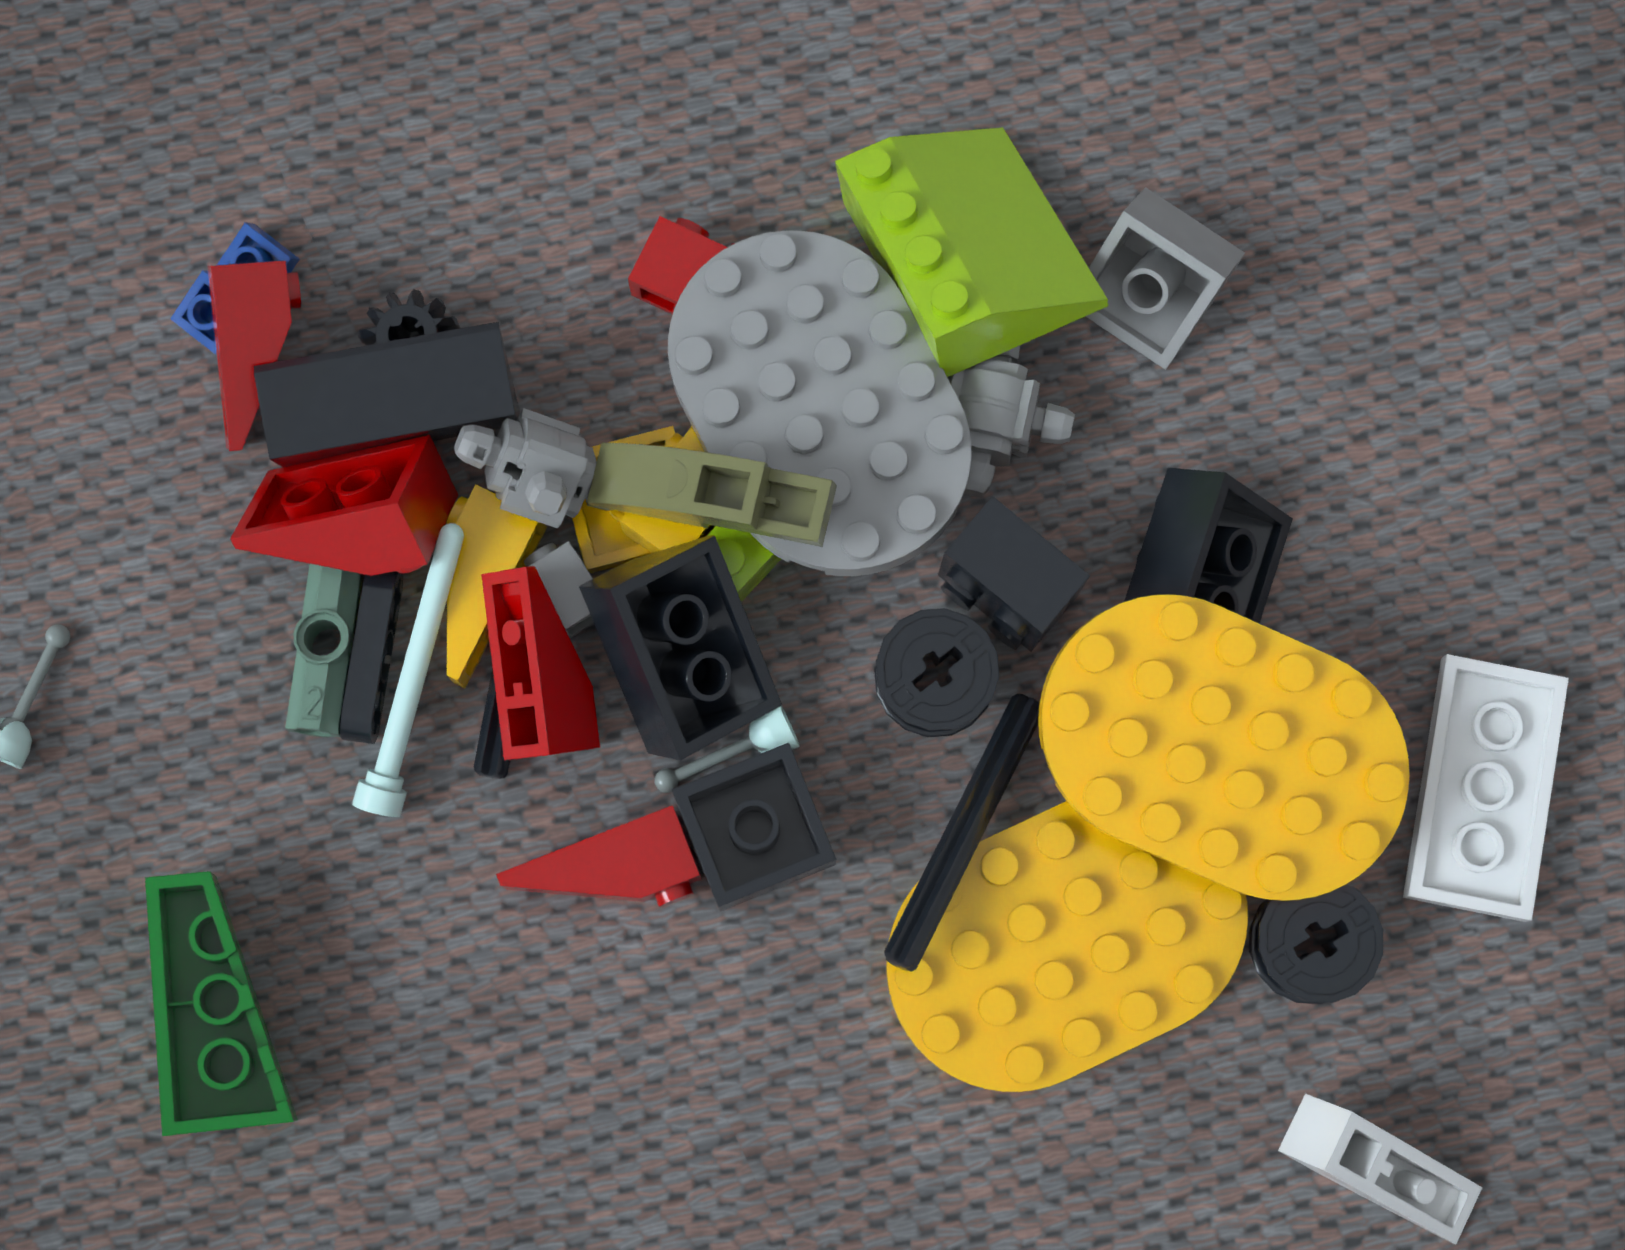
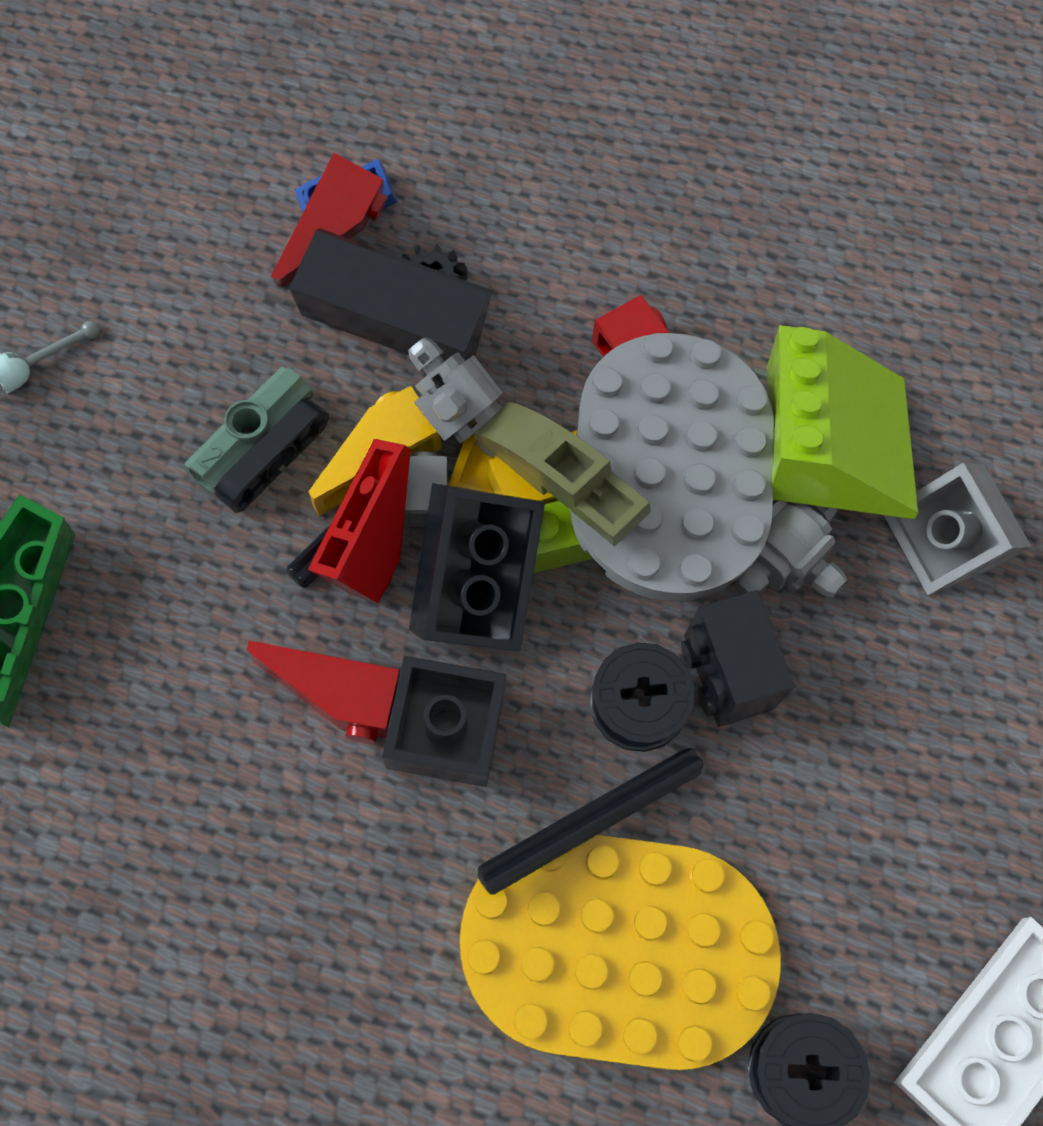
camera: 30 degrees right, 10 degrees down
red slope [230,435,458,576] -> none
light aqua piece [352,523,464,817] -> none
hinge [654,705,800,793] -> none
yellow plate [1038,595,1410,901] -> none
black slope [1124,468,1293,624] -> none

